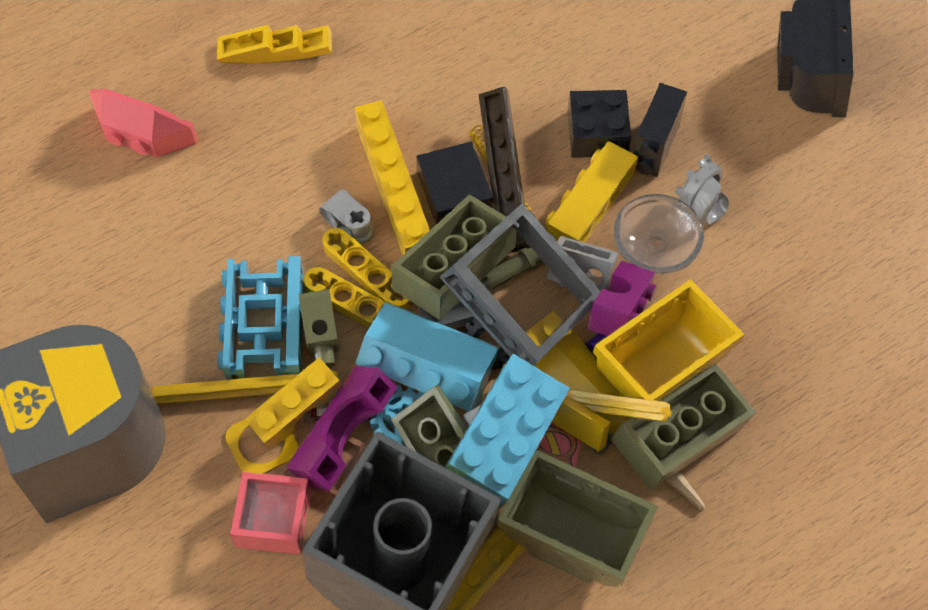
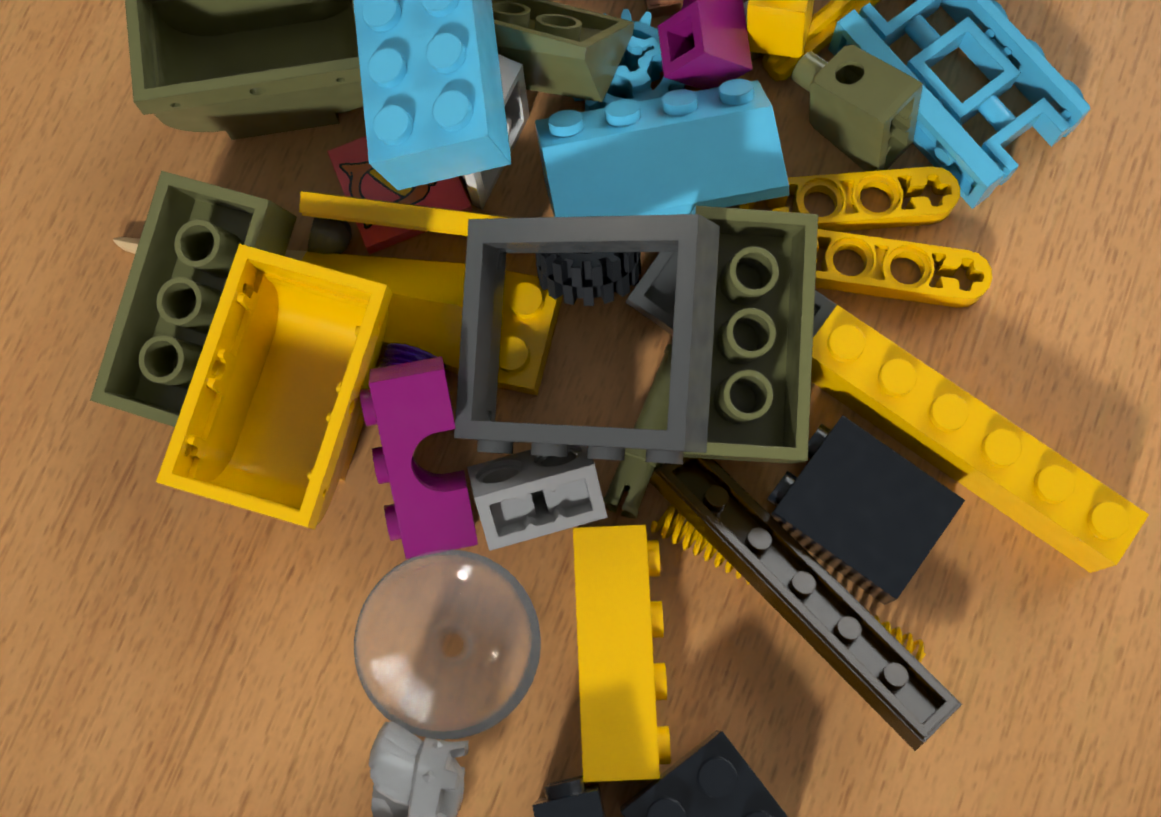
camera: 150 degrees right, 15 degrees up
light grey piece [319,189,373,244] -> none
yellow axle [567,390,672,422] -> none

